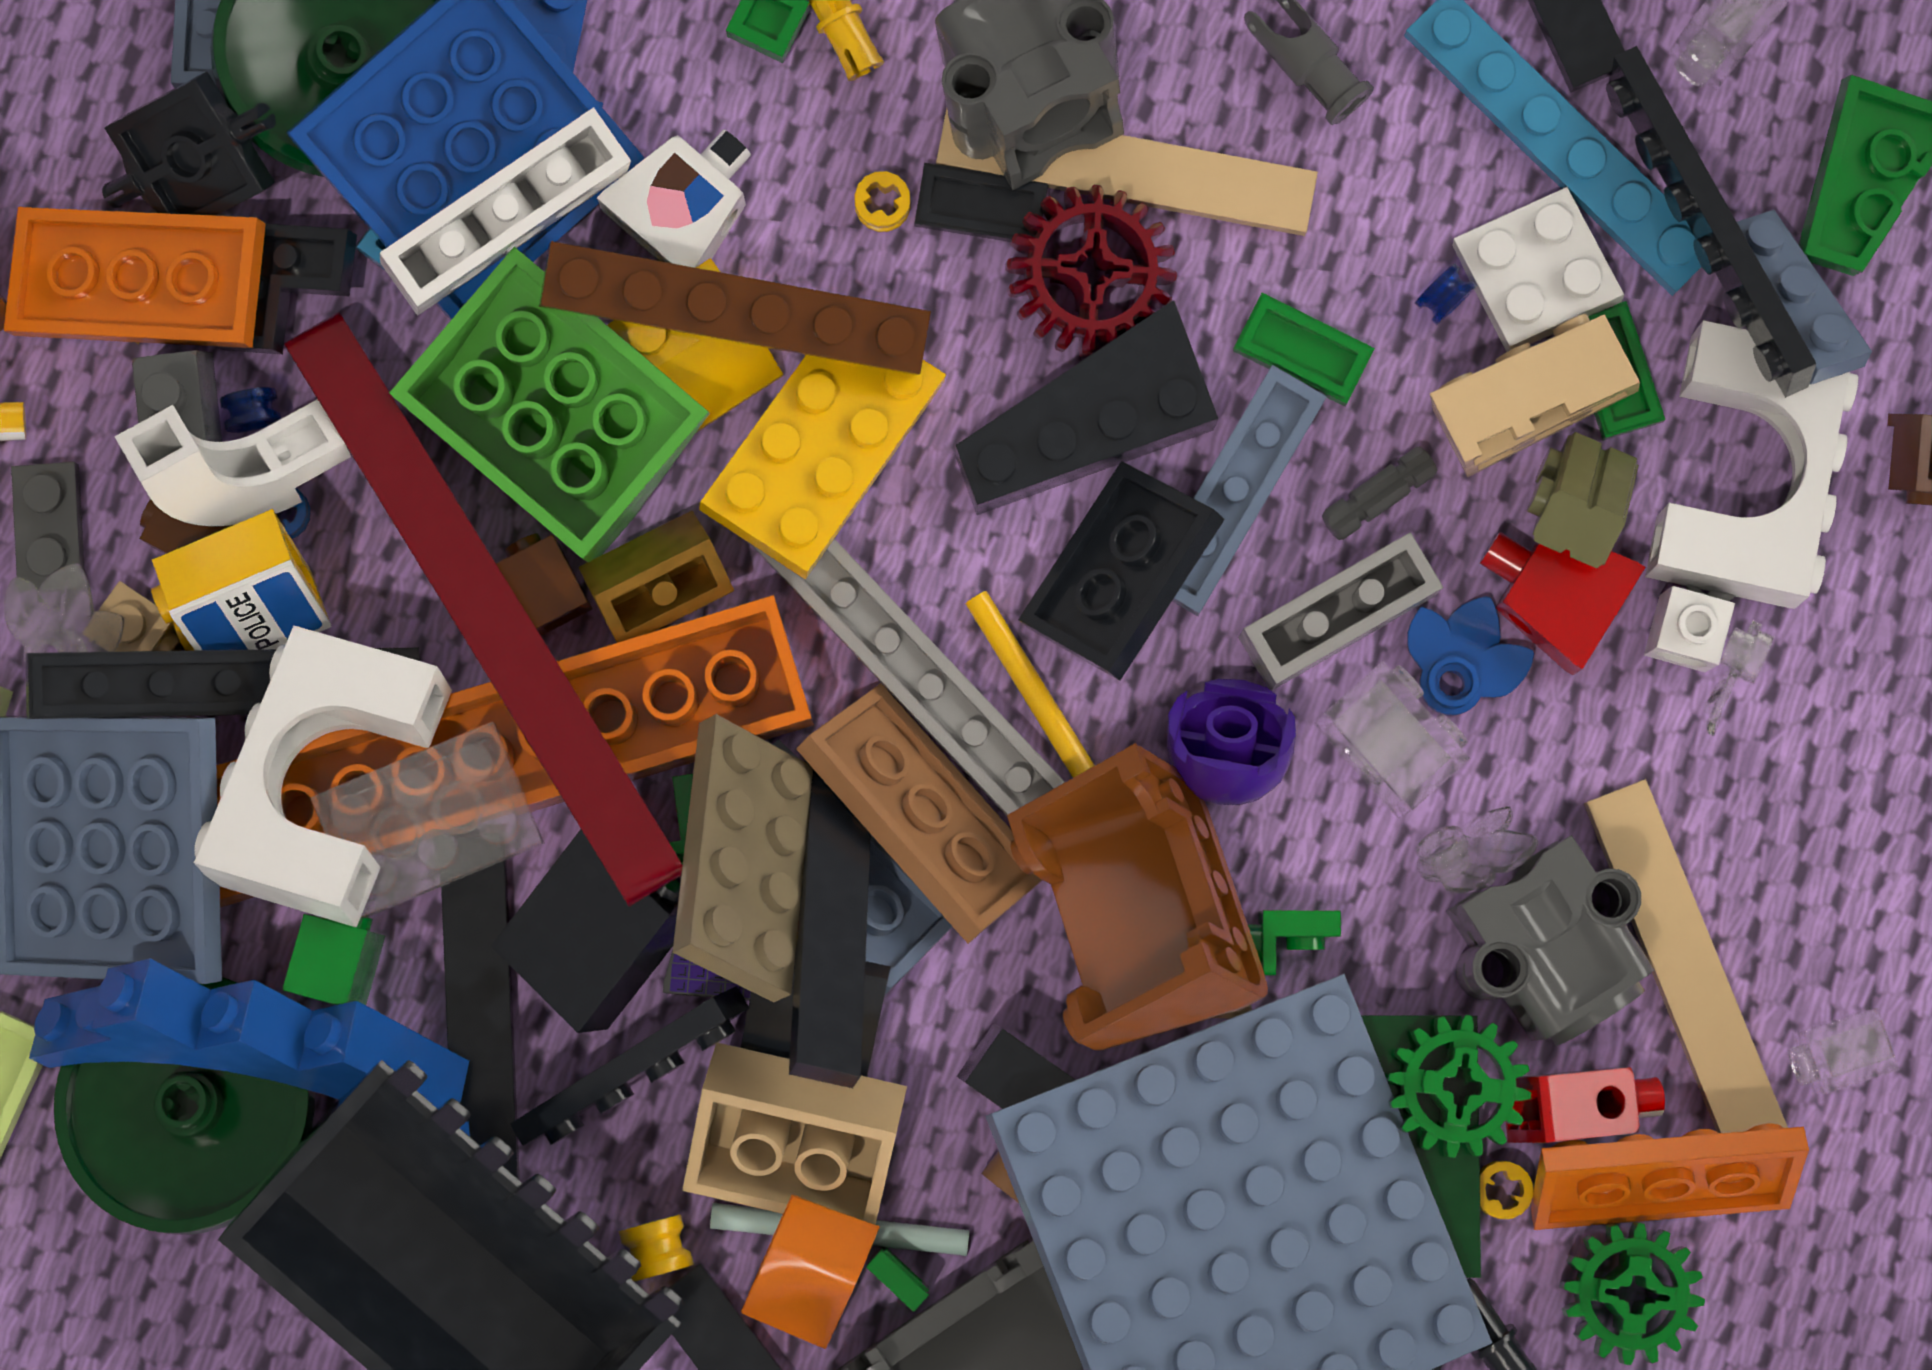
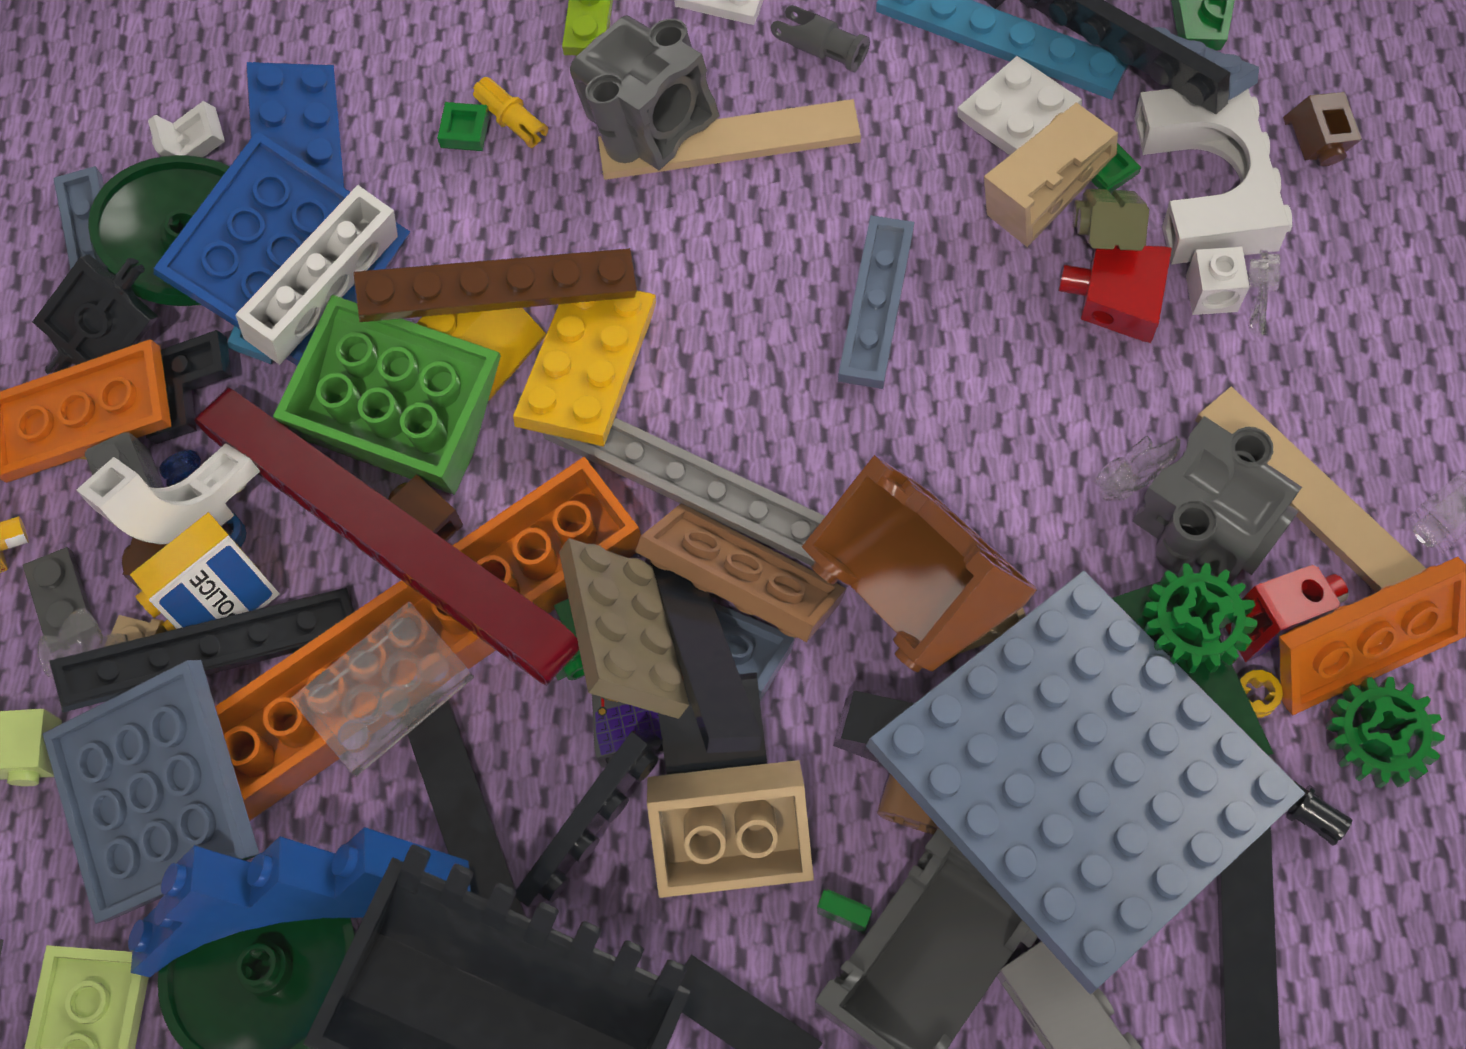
camera: 10 degrees left, 15 degrees down
white arch [194,626,452,927] -> none
green brick [282,914,386,1005] -> none
black brick [491,829,680,1033] -> none
pearl gold brick [578,510,735,643] -> none
white torso [597,129,751,268] -> none
yellow wheel [618,1214,694,1281] -> none
light aqua bar [710,1203,970,1256] -> none
orange piece [741,1195,880,1349] -> none
yellow bush [854,171,911,232] -> none
black tile [914,162,1048,242] -> none
black wedge [955,300,1218,515] -> none
yellow bar [965,591,1095,778] -> none
dark red gear [1005,185,1177,357] -> none
black plate [1018,461,1225,681] -> none
dark purple cylinder [1167,679,1296,805] -> none
green tile [1233,293,1375,407] -> none
light grey brick [1238,532,1444,691] -> none
green bracket [1248,910,1341,976] -> none
clear brick [1313,661,1471,819] -> none
dark grey axle [1322,446,1438,540] -> none
blue plate [1407,596,1534,716] -> none
clear blue bush [1415,263,1477,326] -> none

